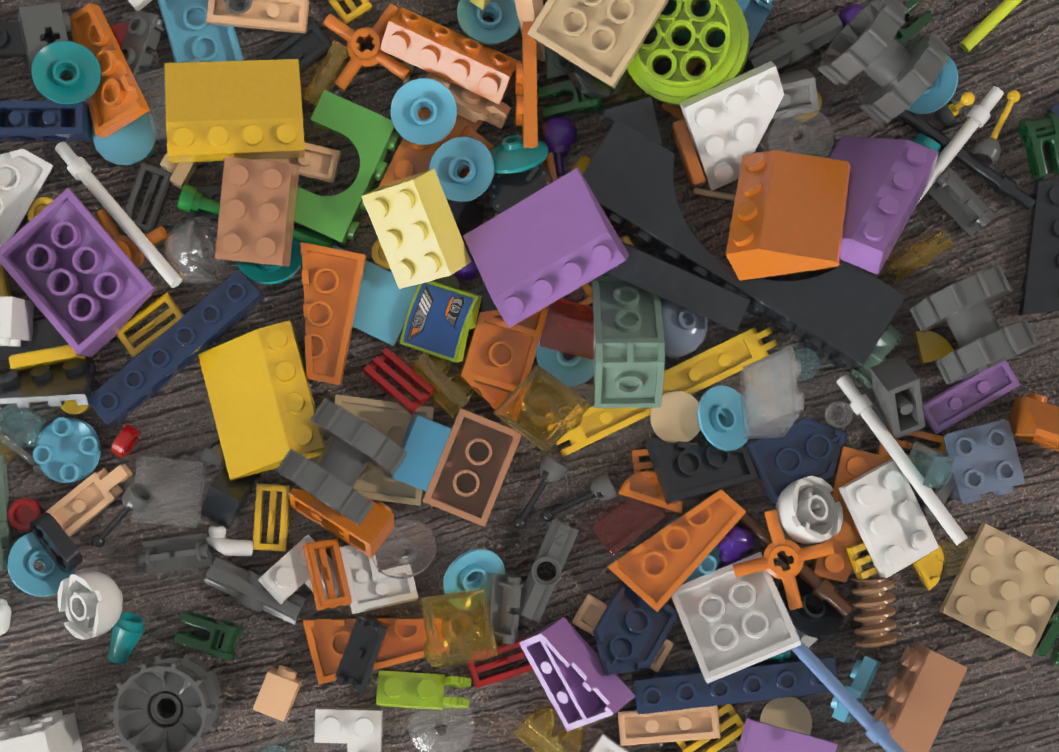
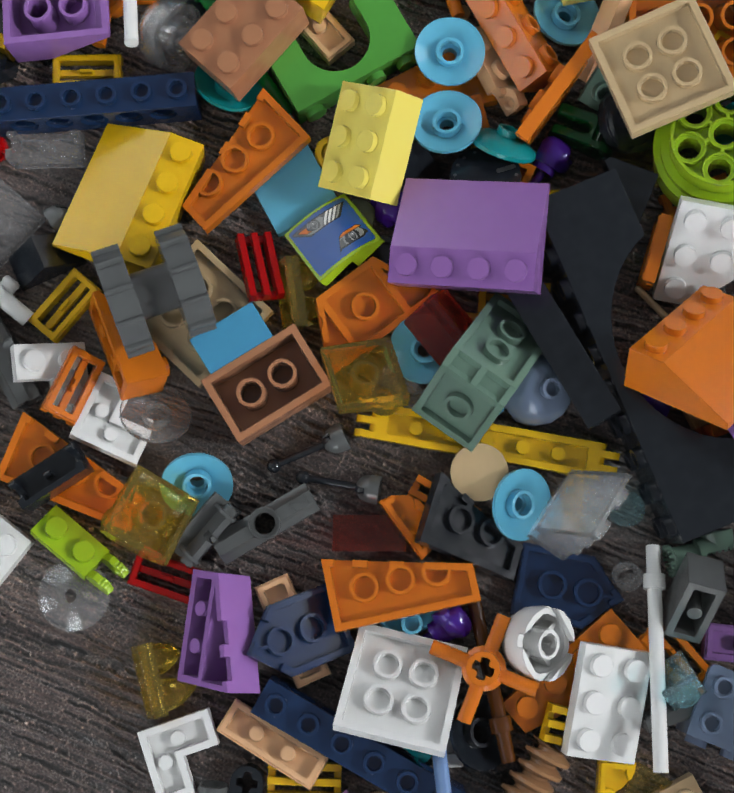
camera: 45 degrees right, 5 degrees down
none -> clear hinge [5,129,85,170]

